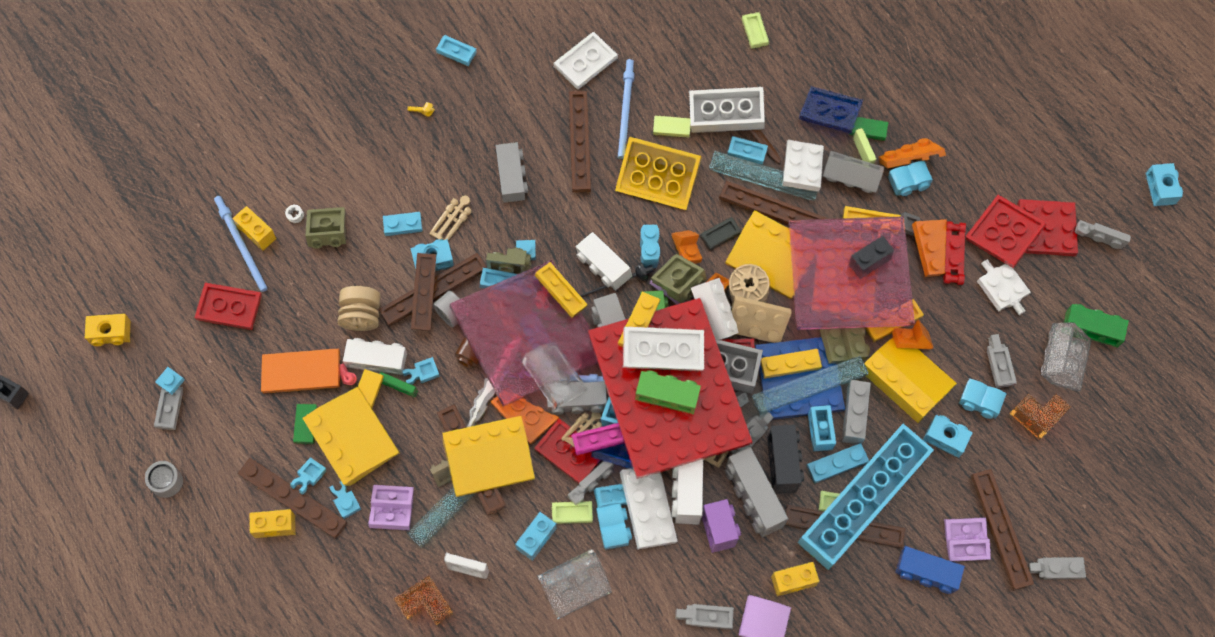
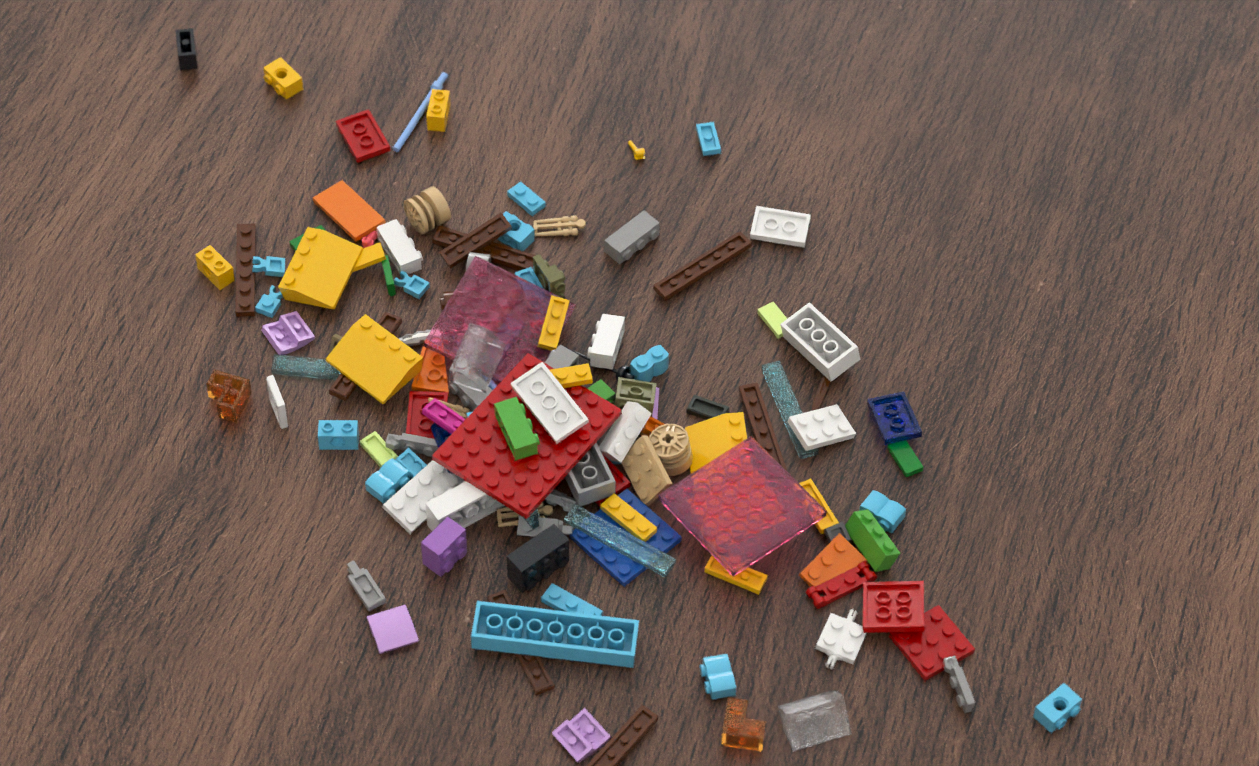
camera: 55 degrees right, 15 degrees down
light grey piece [145,461,183,498] -> none
light grey hinge [154,386,183,430] -> none
medium azure plate [155,367,185,395] -> none
white bush [285,205,304,223] -> none
olive plate [305,207,346,249] -> none
medium azure plate [516,240,536,260] -> none
clear slope [537,549,612,619] -> none
yellow slope [615,137,702,210] -> none
light blue bar [618,59,634,159] -> none
orange slope [671,230,702,264] -> none
light grey brick [724,447,788,538] -> none
medium azure plate [727,136,768,165] -> none
yellowish green tile [742,12,769,49] -> none
yellow brick [771,562,819,596] -> none
medium azure brick [808,405,836,451] -> none
olive plate [819,321,870,364] -> none
light grey brick [823,151,884,193] -> none
light grey brick [842,380,870,445] -> none
black brick [848,236,895,279] -> none
yellowish green tile [853,128,876,164] -> none
yellow slope [860,337,957,423] -> none
orange wing [878,138,946,168] -> none
orange slope [892,320,933,349] -> none
blue brick [895,546,965,594] -> none
medium azure brick [923,415,973,458] -> none
light grey hinge [987,334,1017,388] -> none
green brick [1062,304,1129,347] -> none
none -> bright green brick [845,509,900,572]

